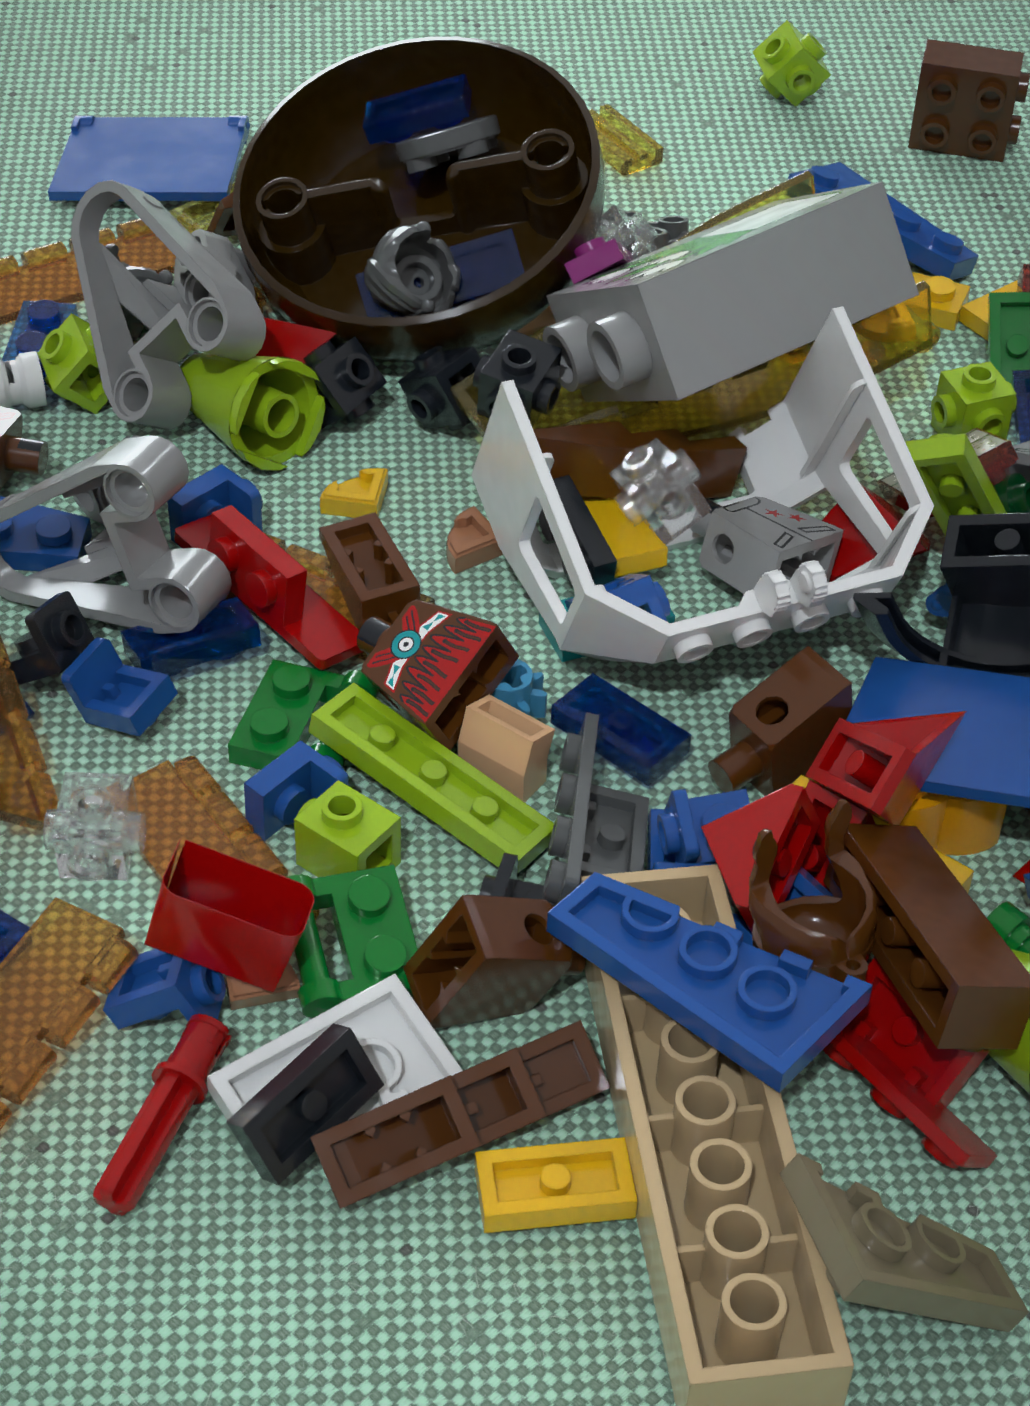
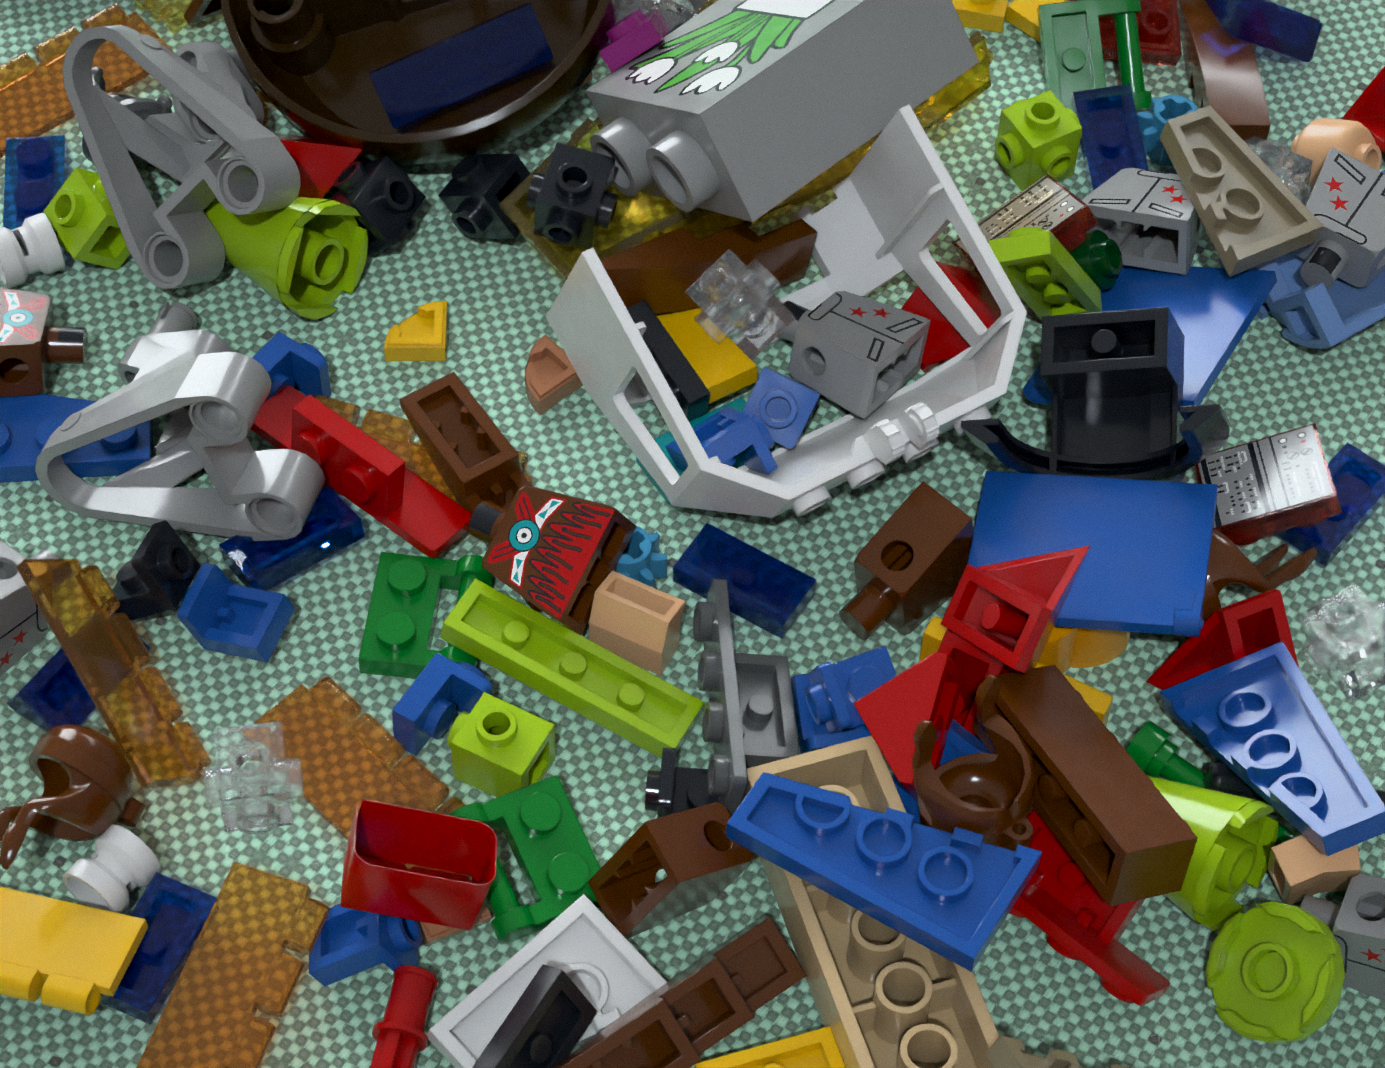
camera: 10 degrees left, 10 degrees up
dark grey hair [364,221,462,317] -> none
none -> blue bracket [742,366,820,449]

